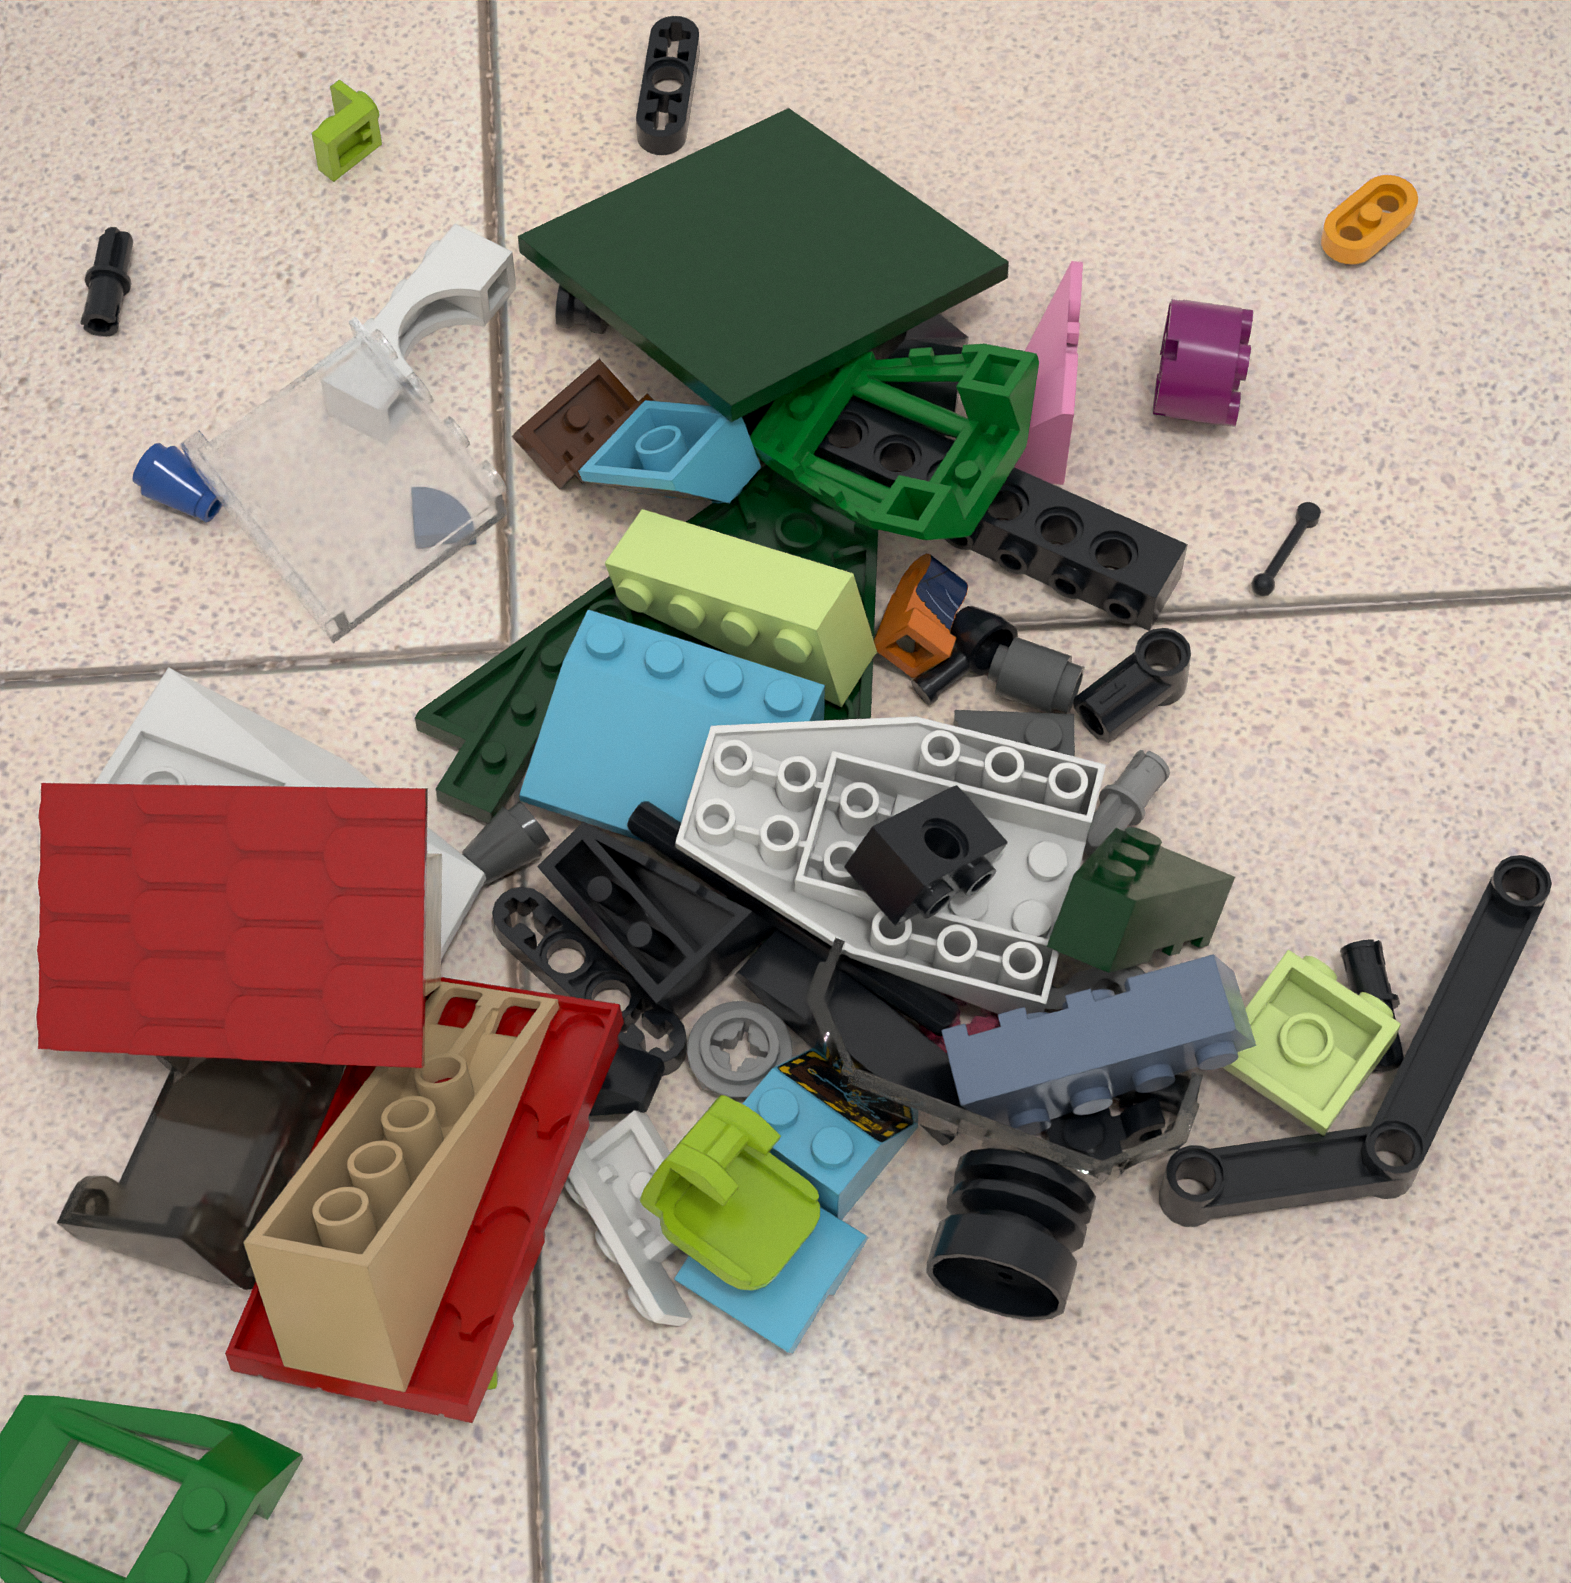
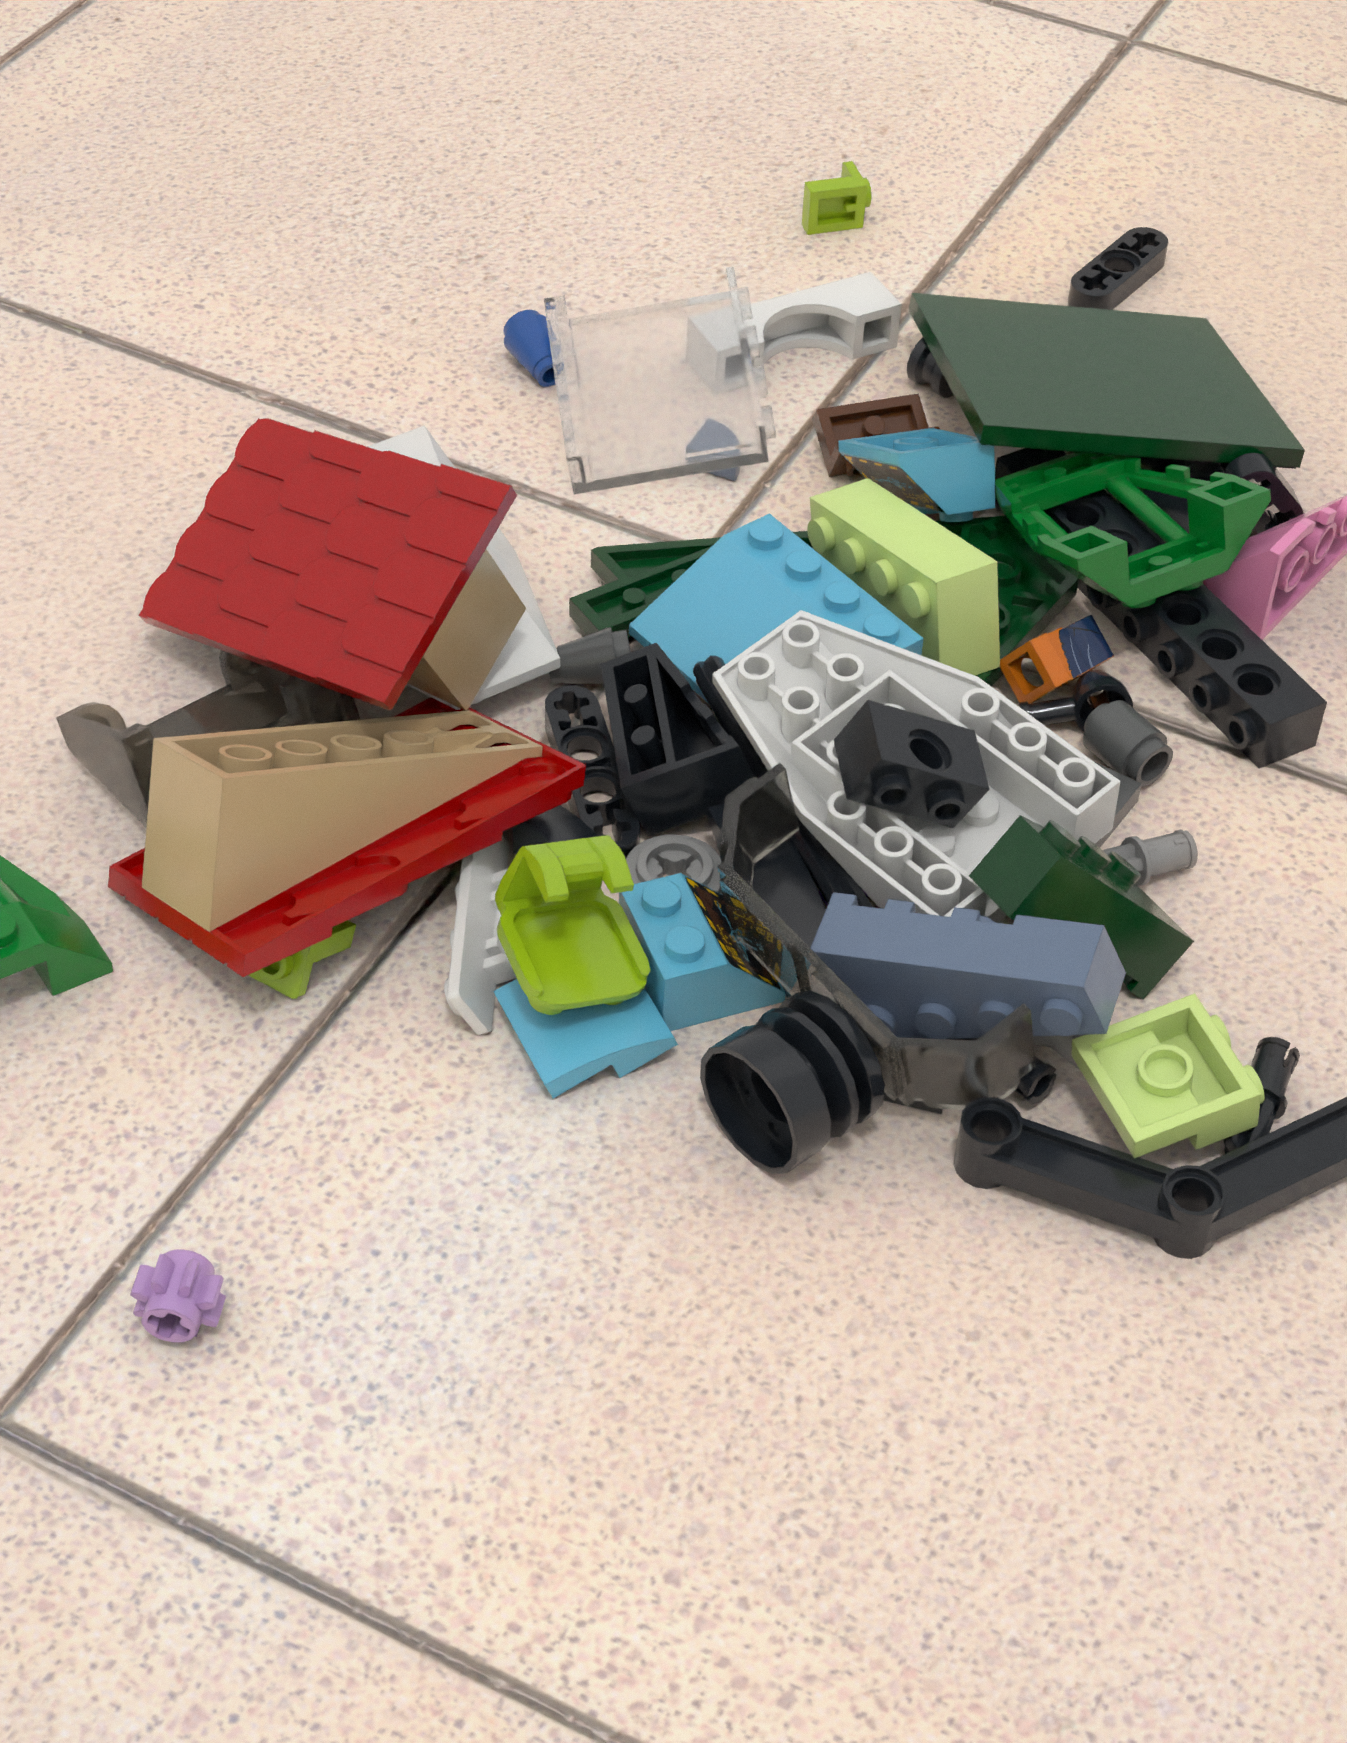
camera: 30 degrees right, 15 degrees down
black axle [80,227,133,337] -> none
black piece [1073,628,1191,743] -> none
none -> black beam [1223,453,1304,534]

